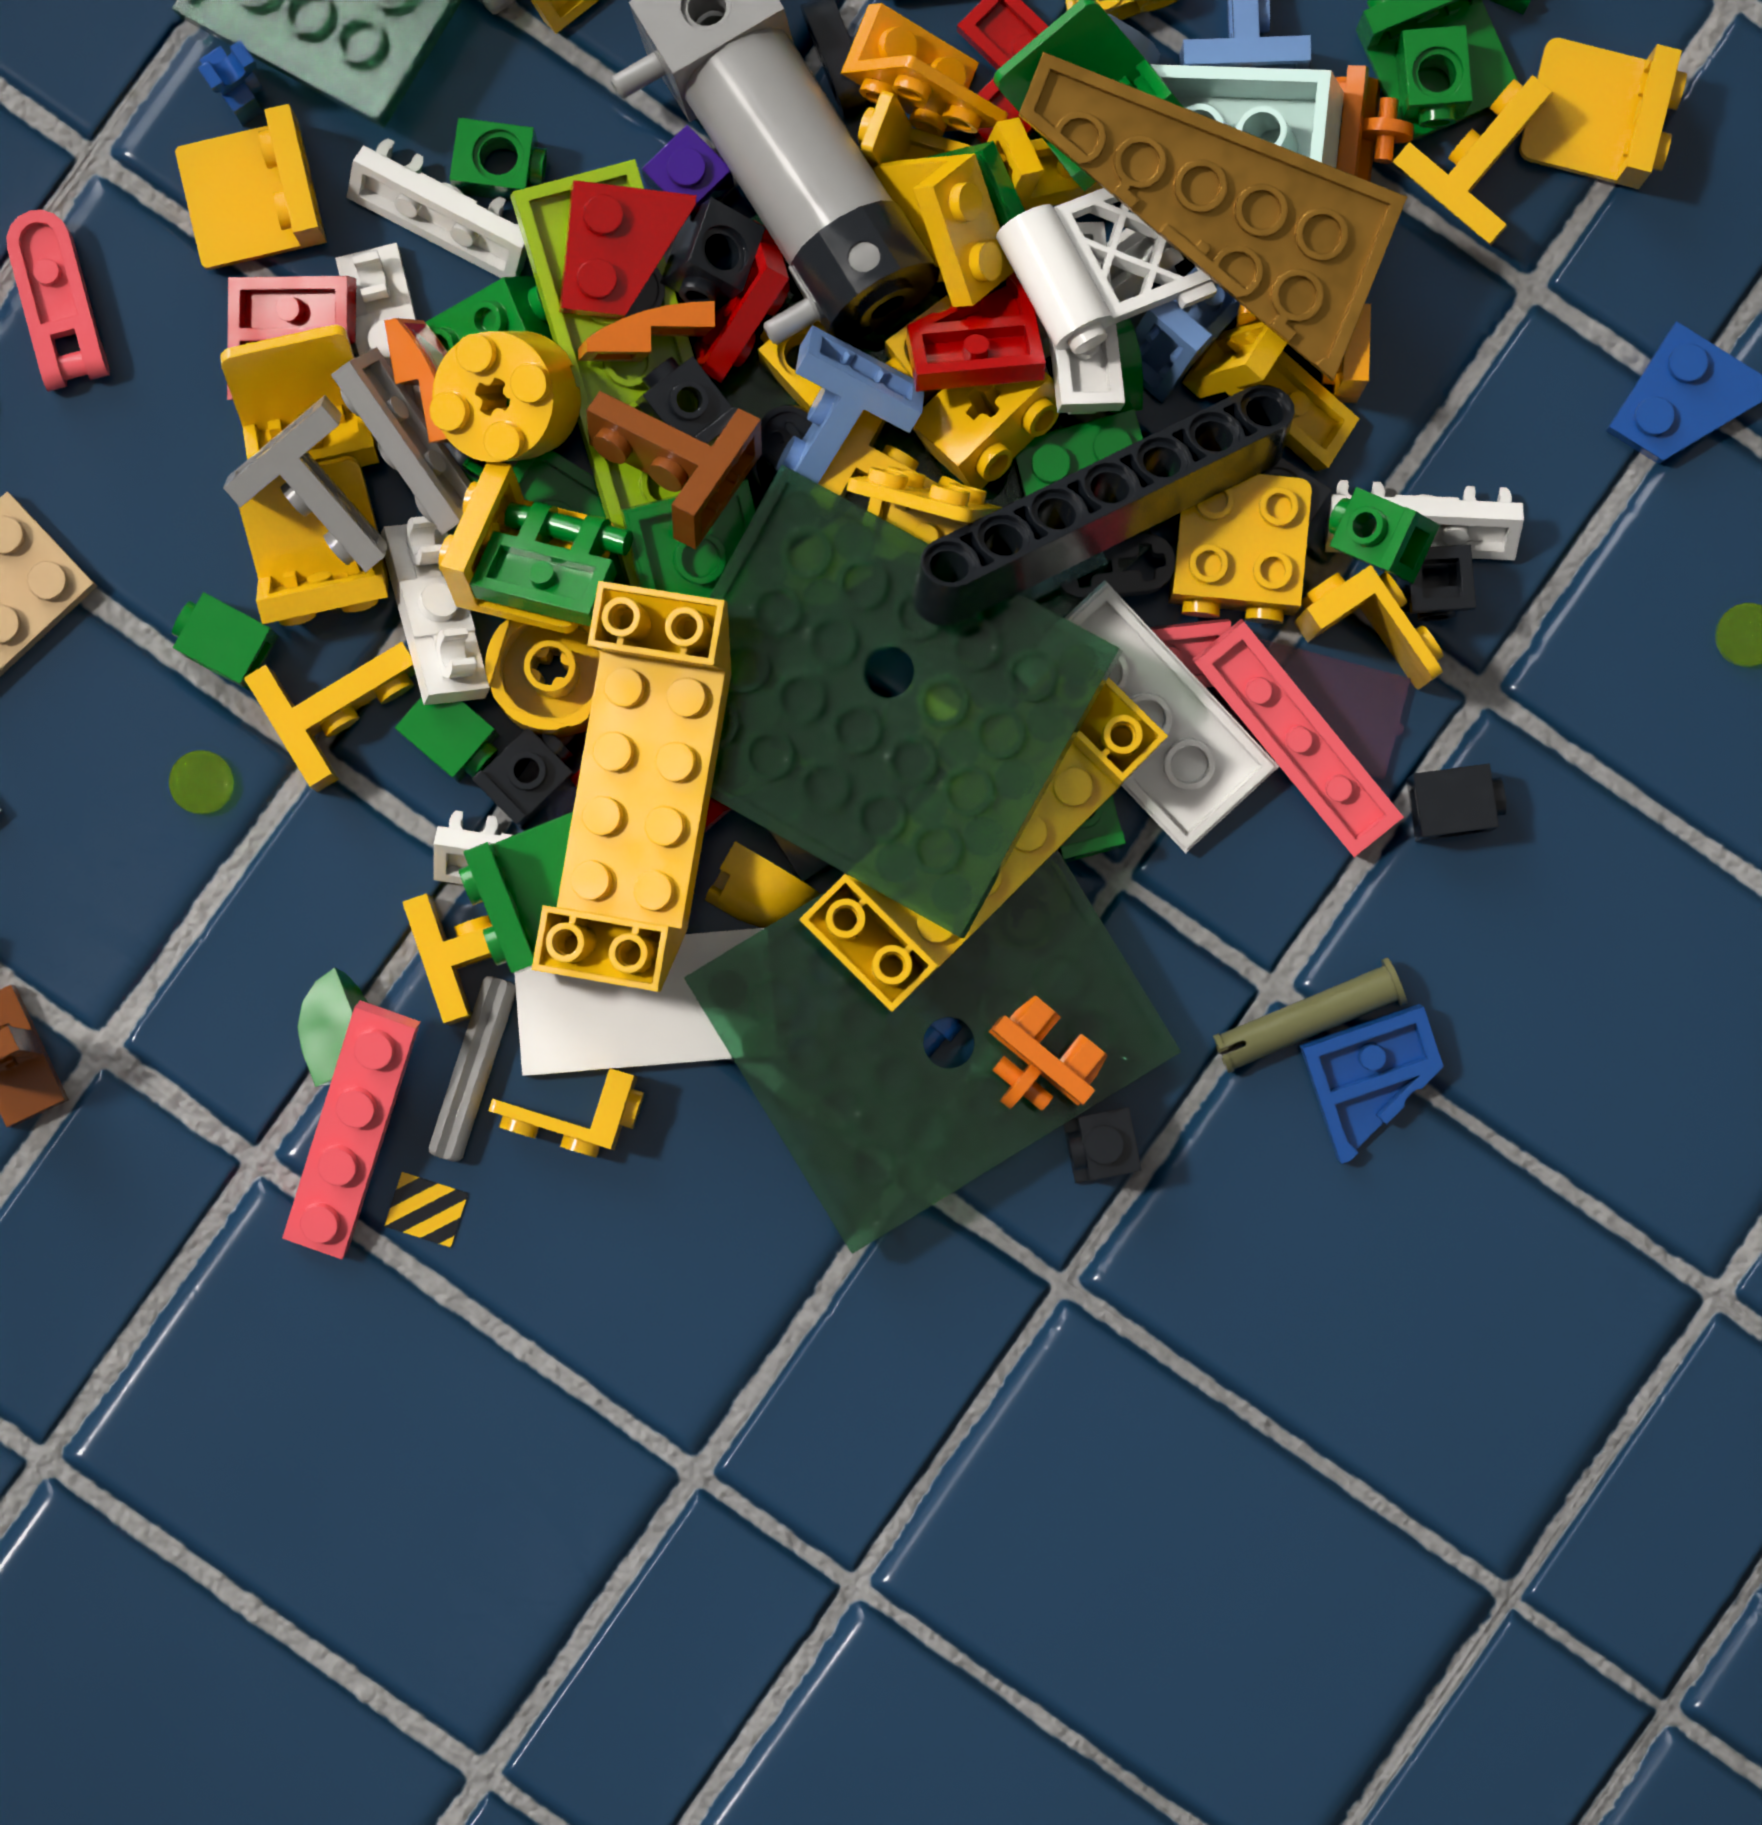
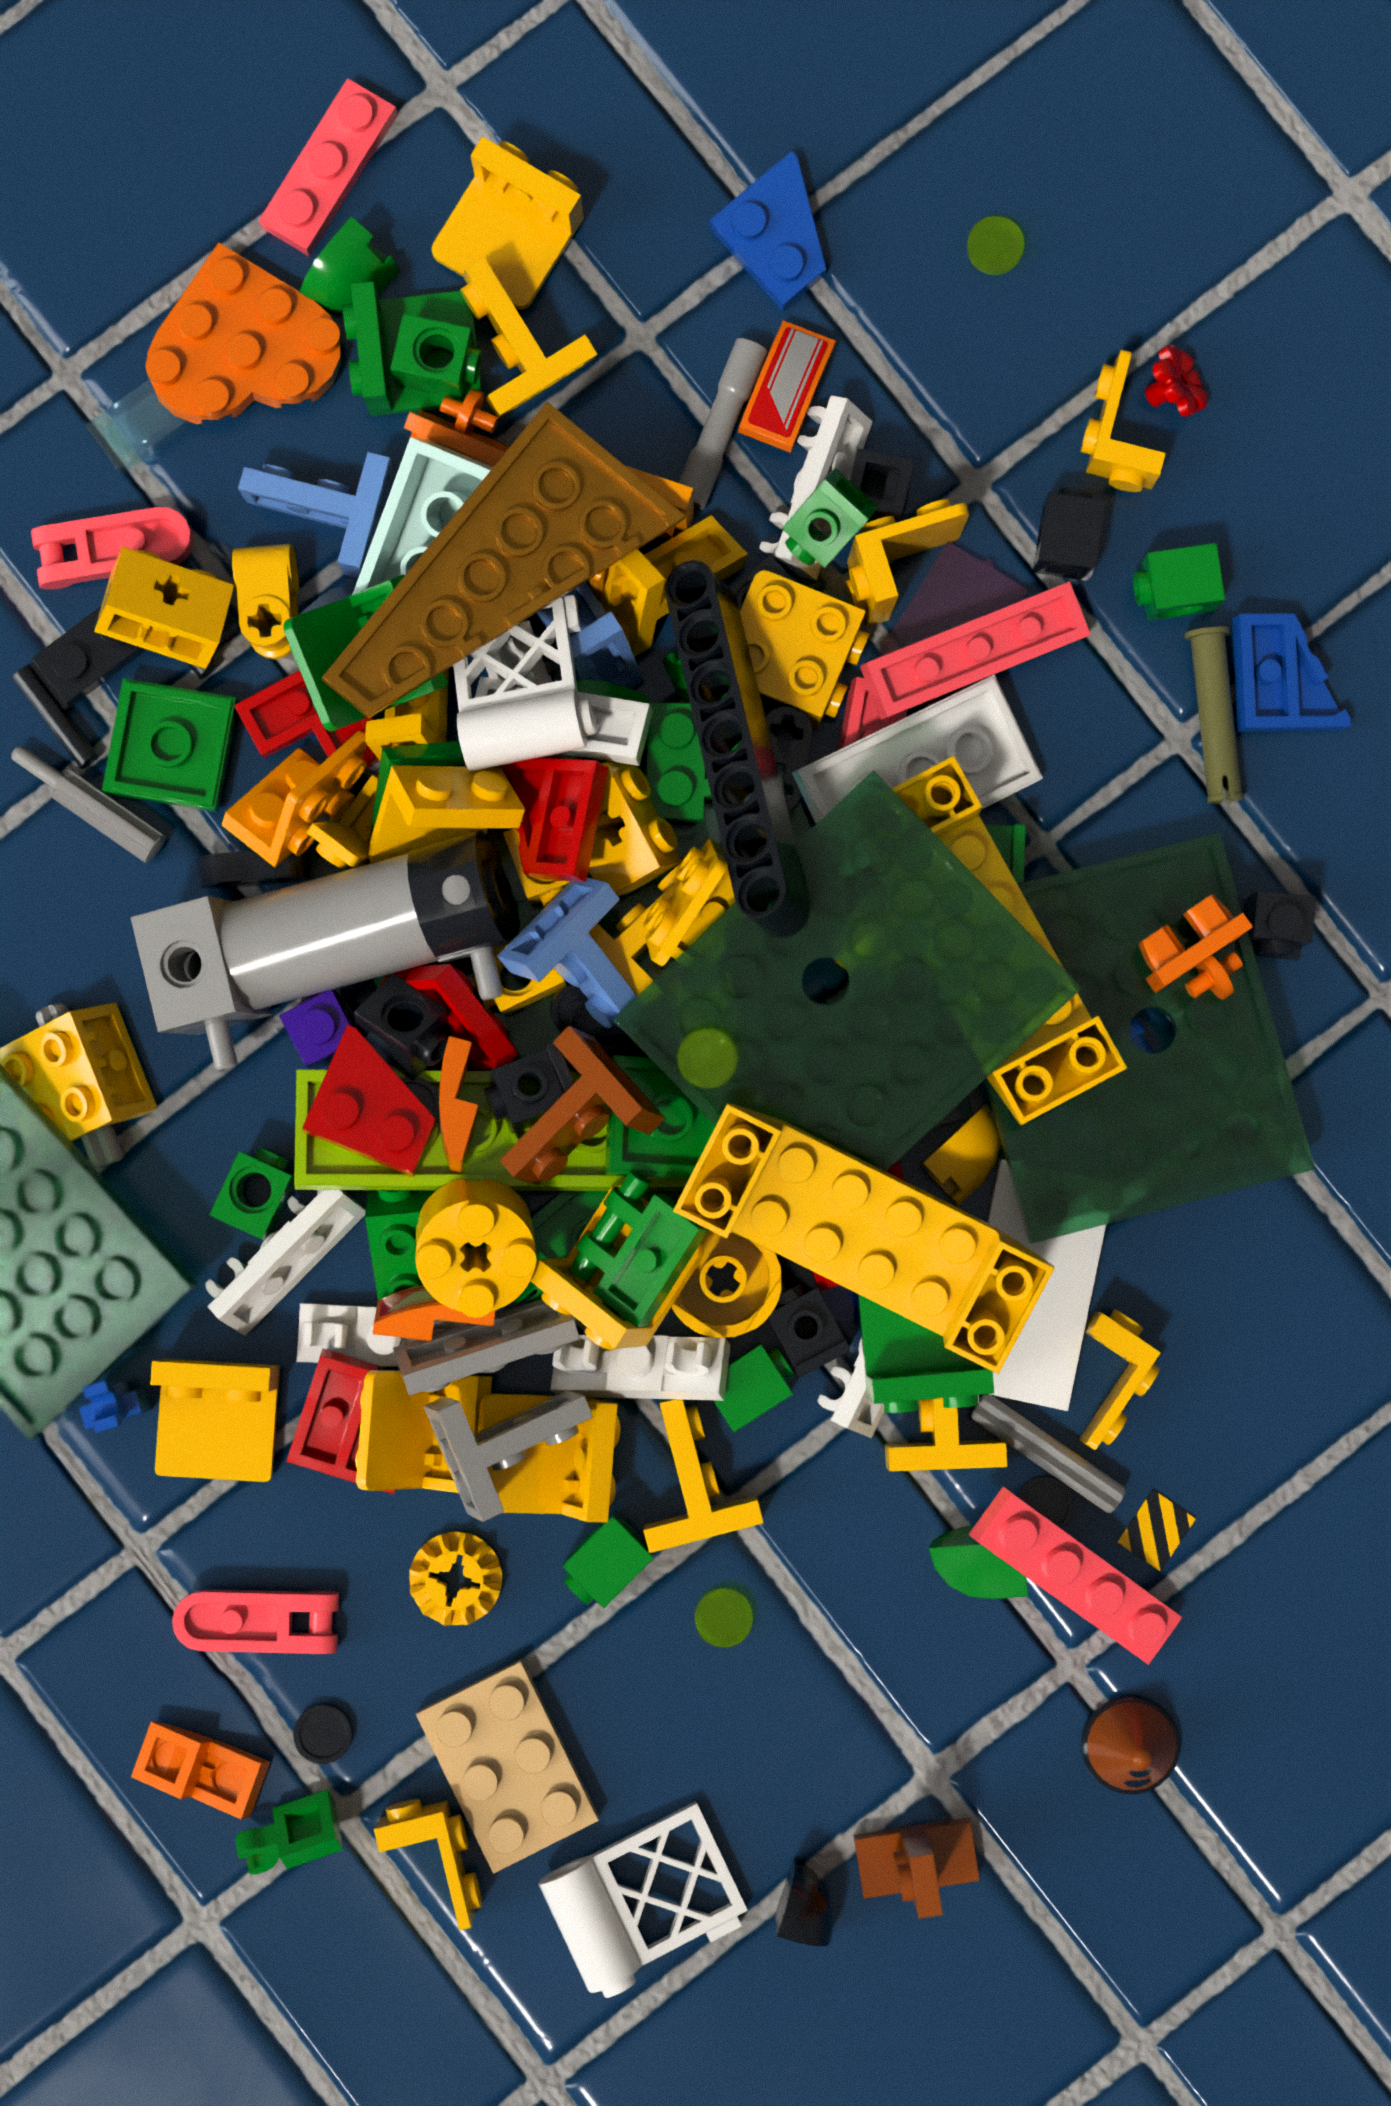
camera: 70 degrees left, 0 degrees up
none -> yellow gear [409,1532,502,1626]
none -> clear neon green piece [677,1028,738,1089]
none -> light grey piece [678,338,768,510]
none -> slope [738,320,836,453]
none -> black piece [1017,1476,1074,1530]
none -> yellow bracket [1080,350,1166,492]
none -> dark orange hat [1081,1696,1180,1795]
none -> green brick [1133,543,1225,621]
none -> red plant [1145,344,1208,417]

